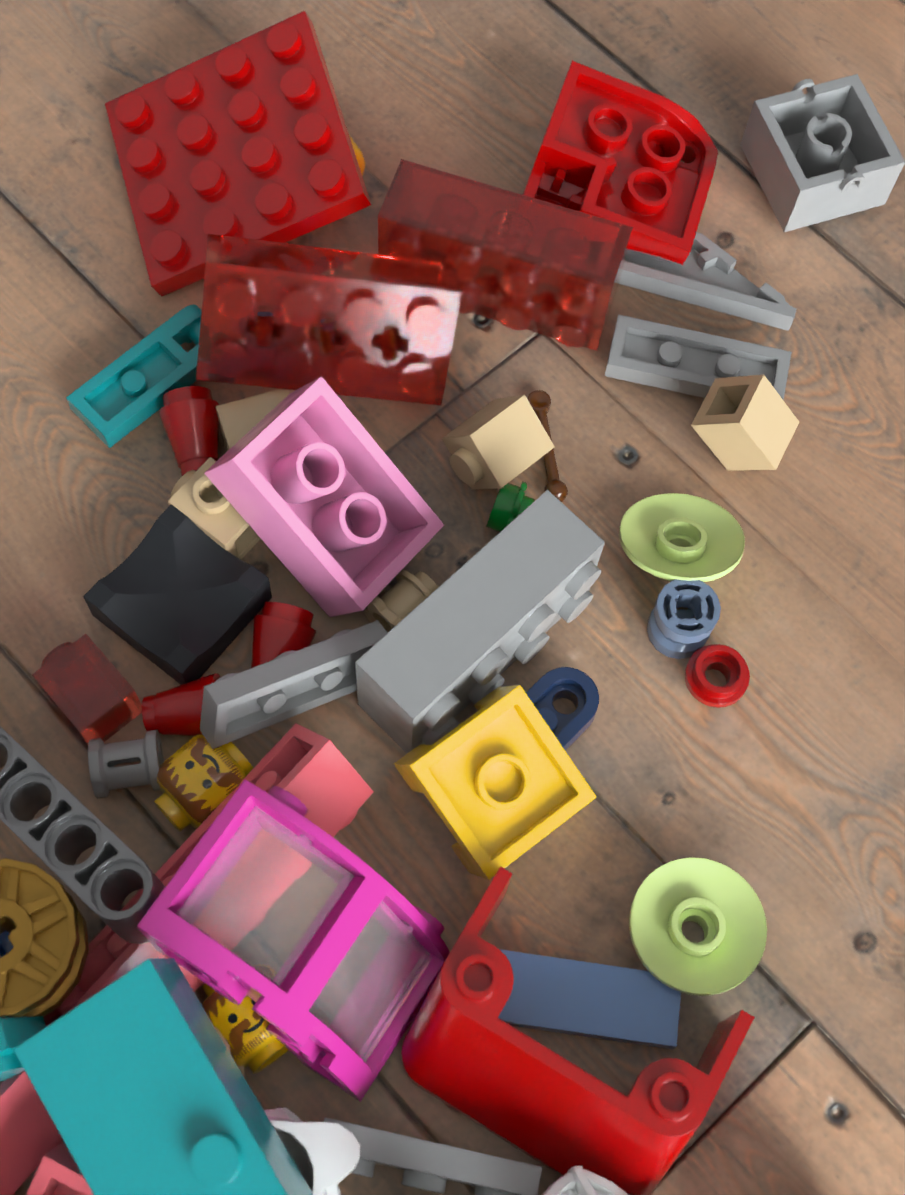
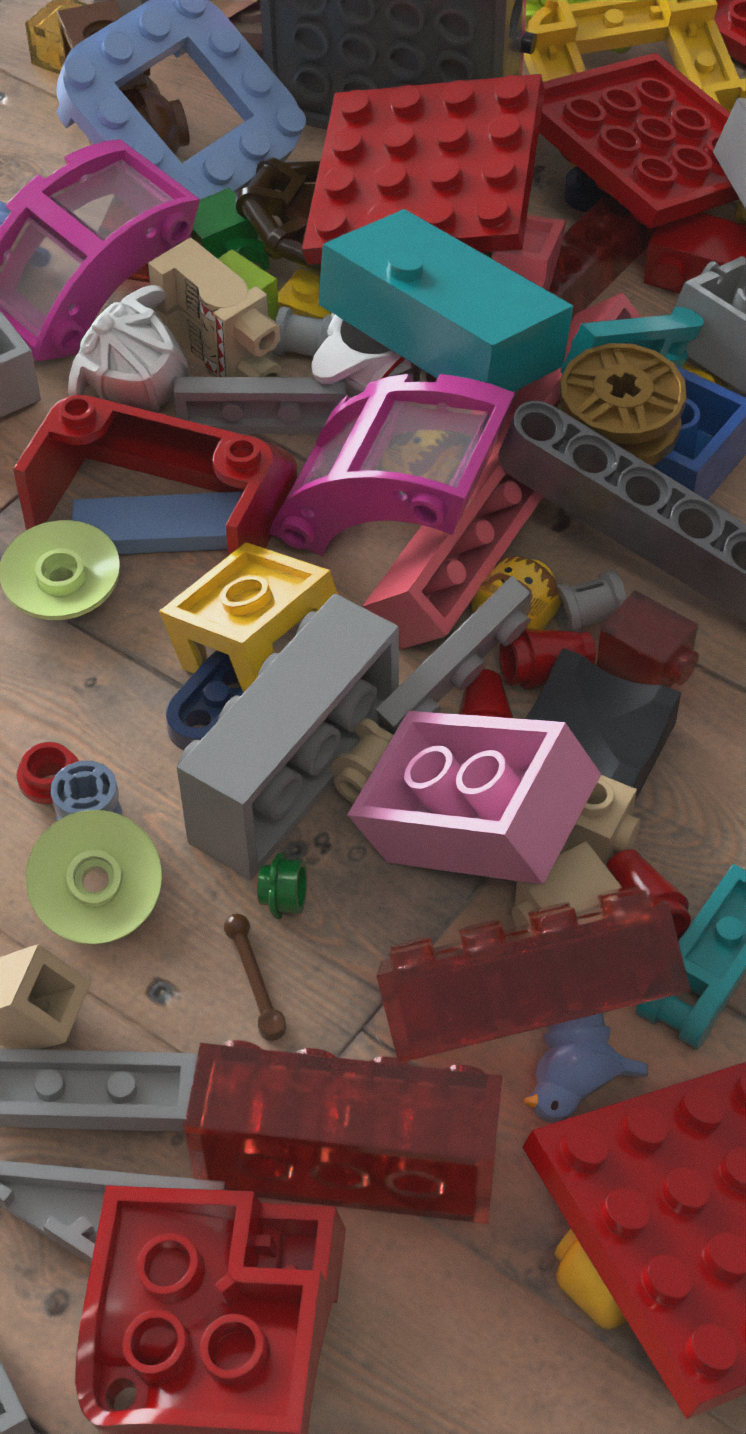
camera: 175 degrees right, 15 degrees down
tan brick [442,395,555,490] -> none

